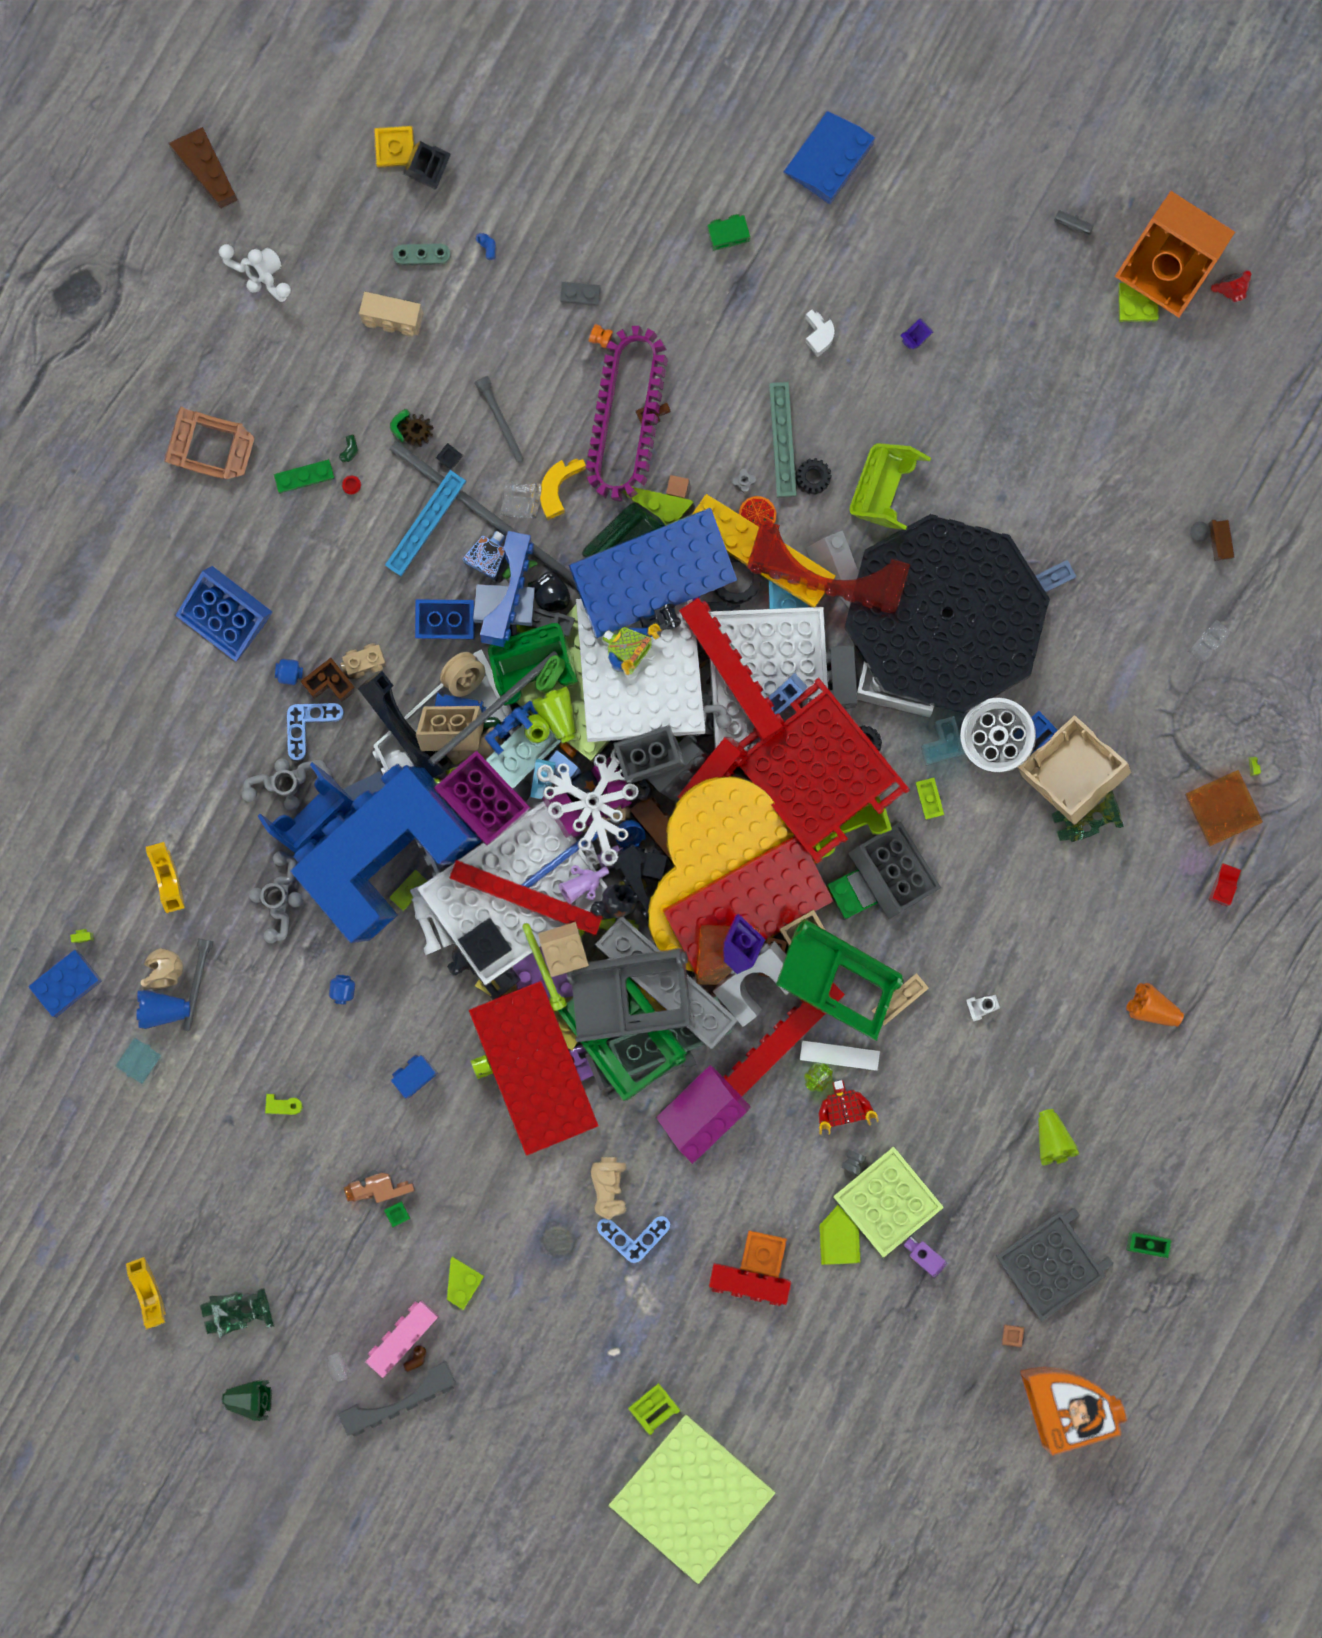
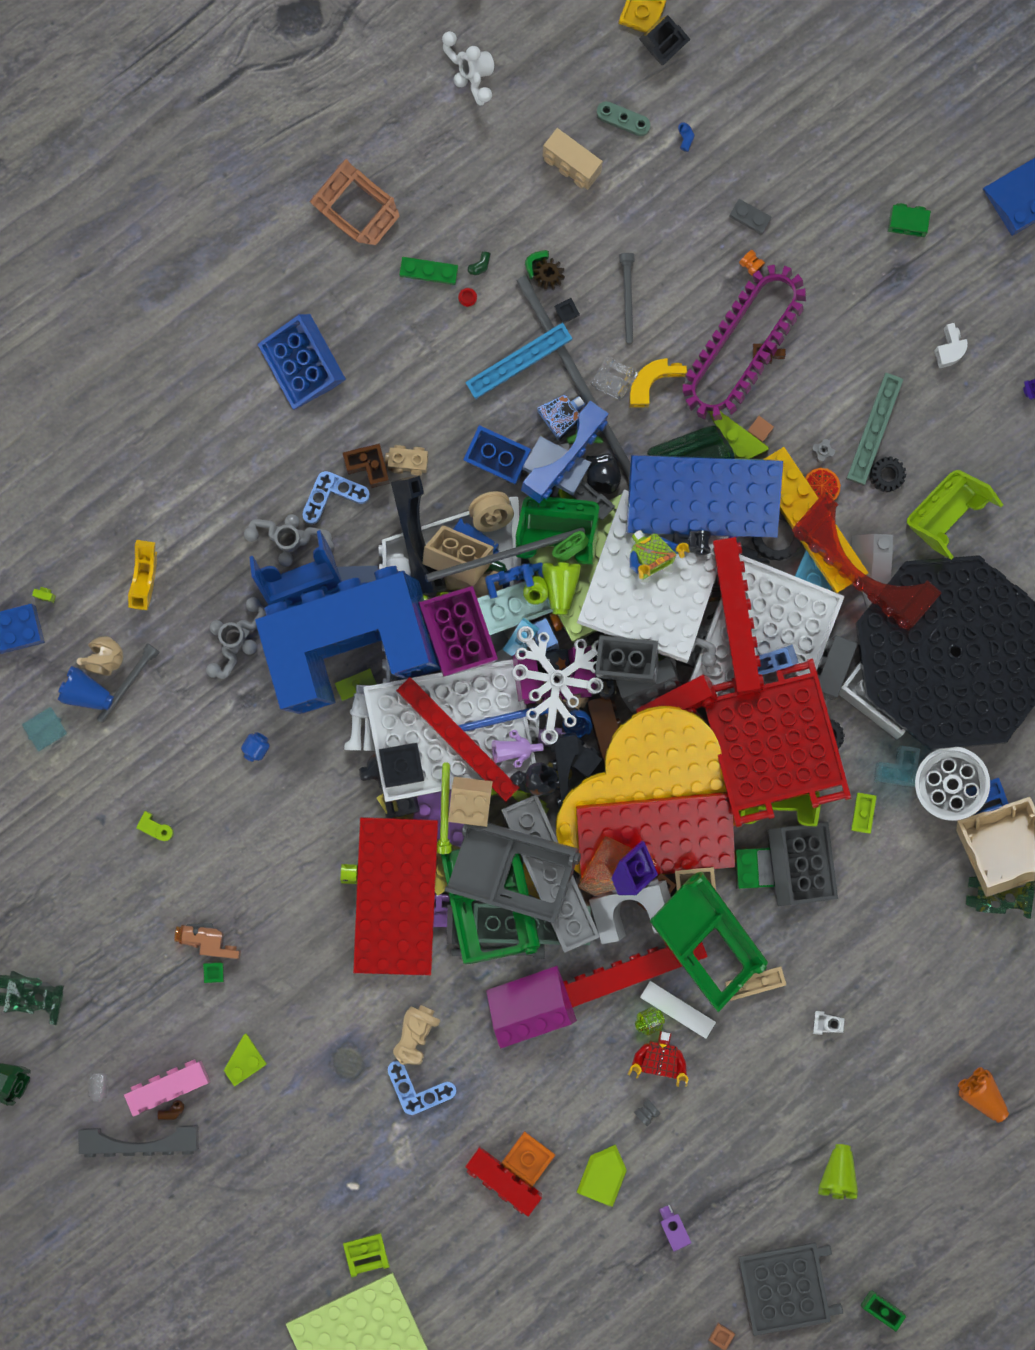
camera: 20 degrees right, 0 degrees up
blue head [275,659,303,685] -> none
blue brick [391,1055,439,1099] -> none
yellowish green plate [833,1147,944,1258] -> none

